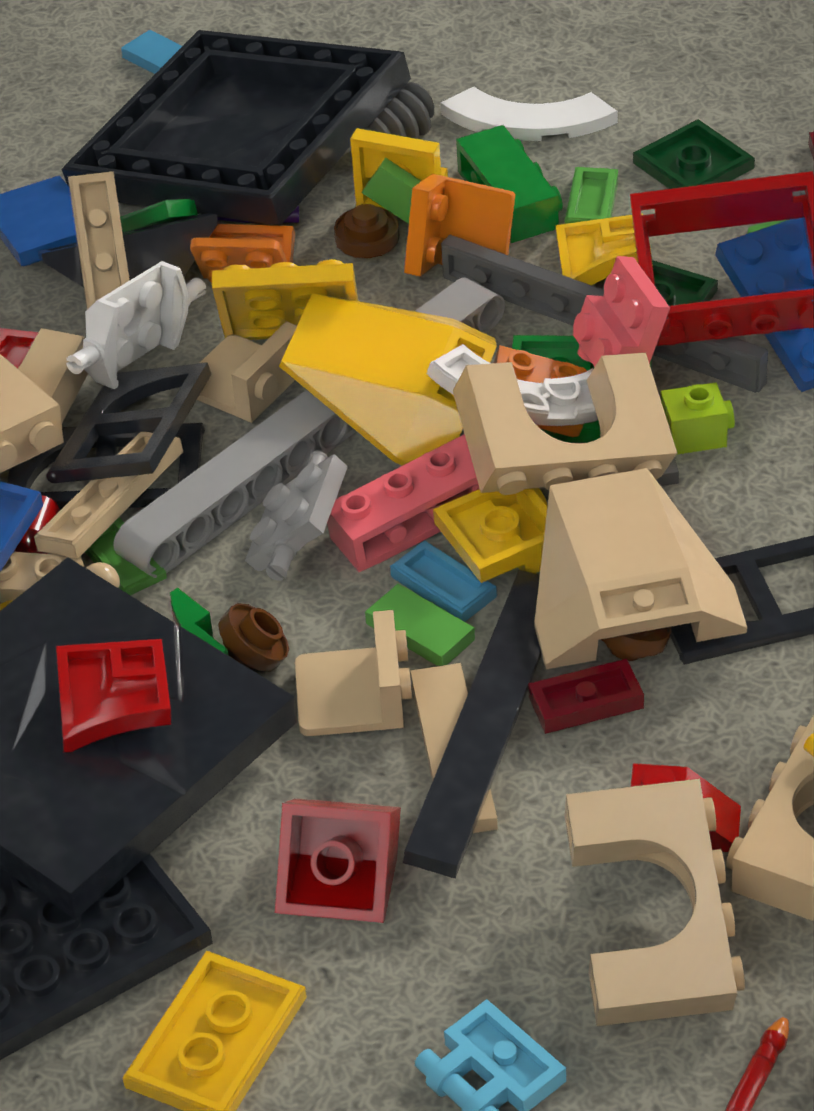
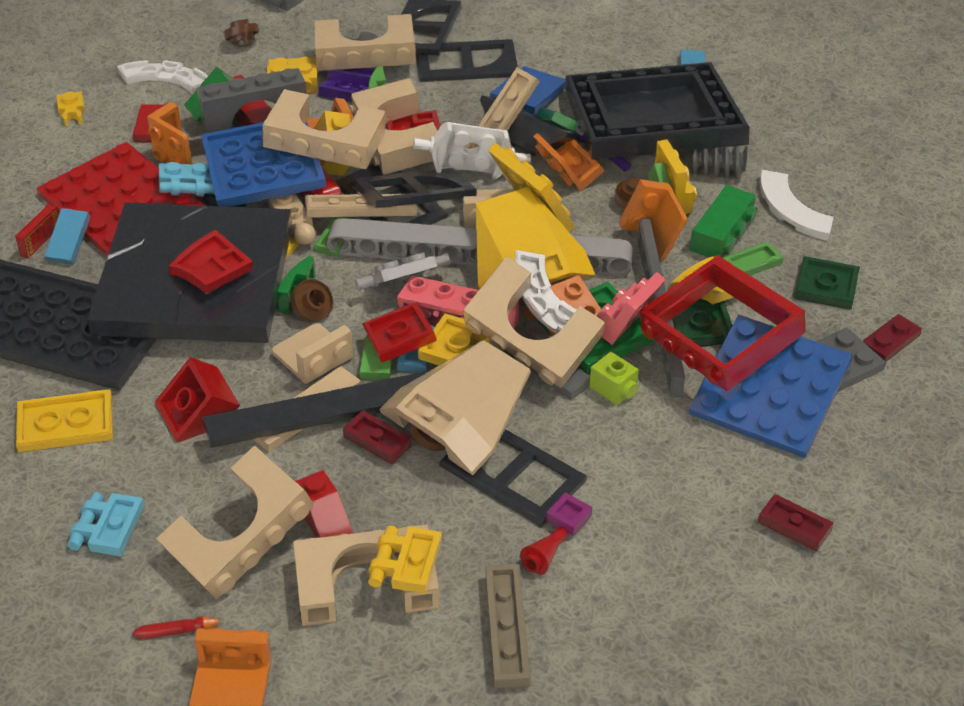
camera: 50 degrees right, 0 degrees up
none -> red tile [362,302,437,363]

